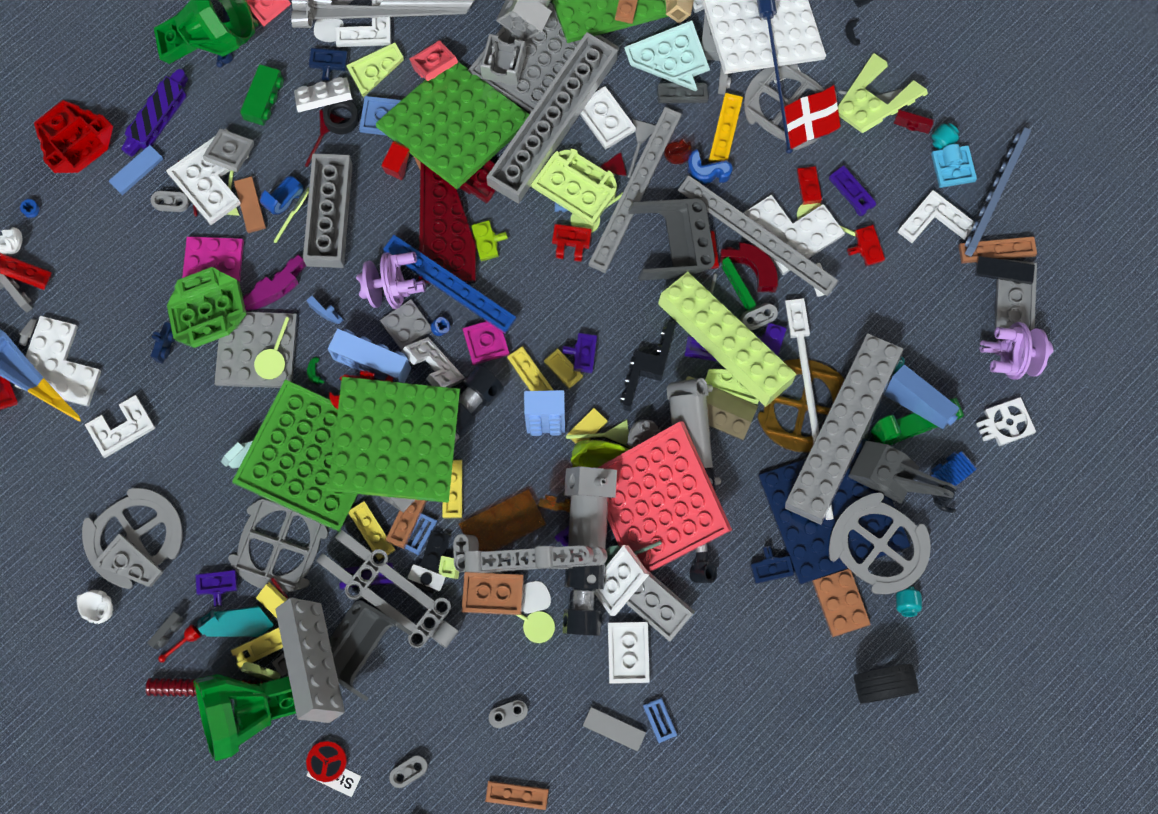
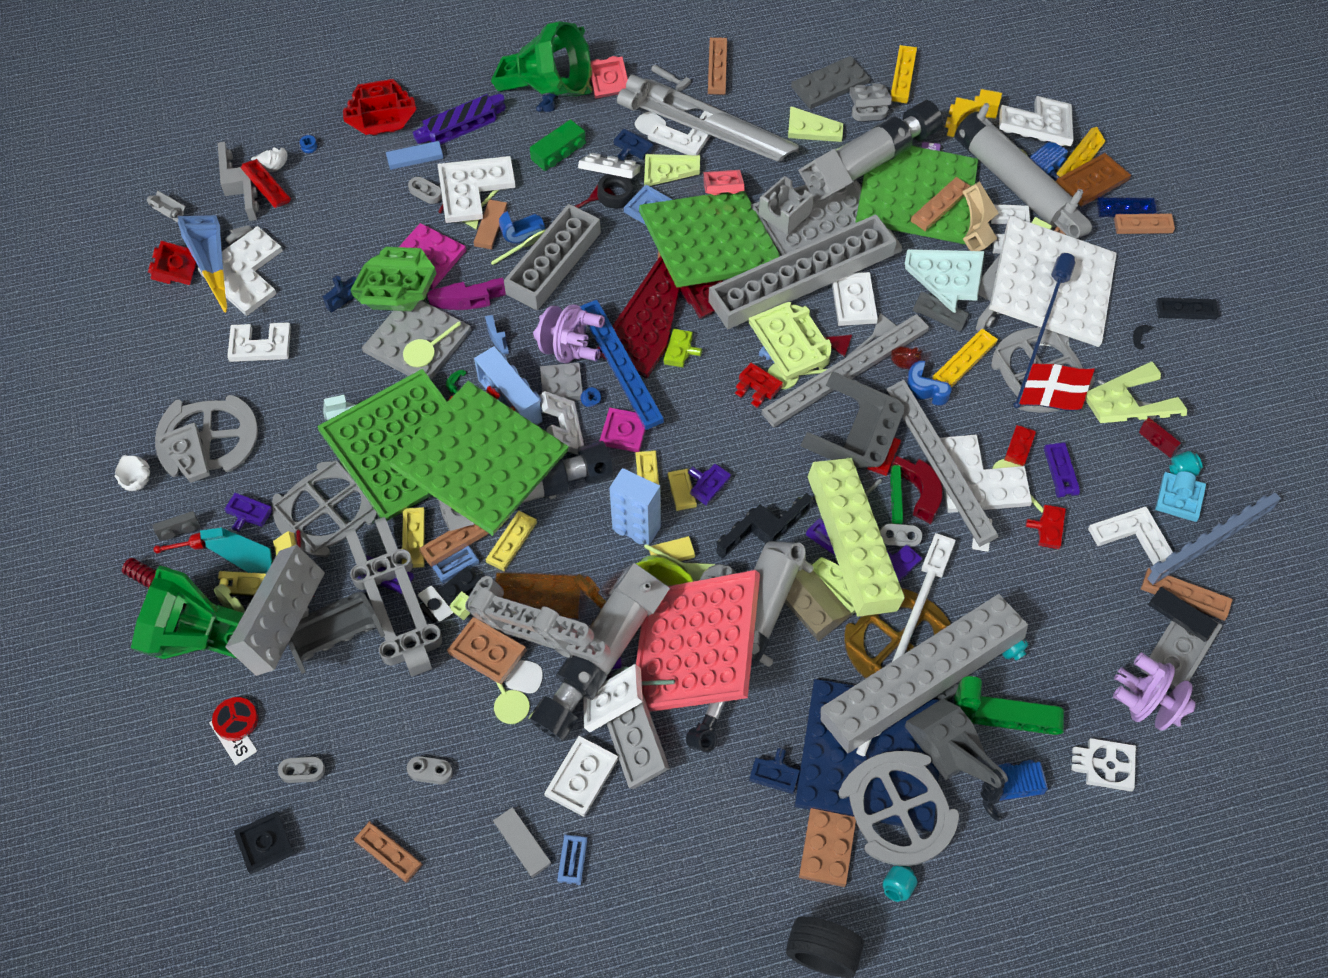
camera: 30 degrees right, 15 degrees down
light grey plate [203,128,254,173] -> none
red slope [381,141,410,180] -> none
medium blue slope [884,364,959,429] -> none

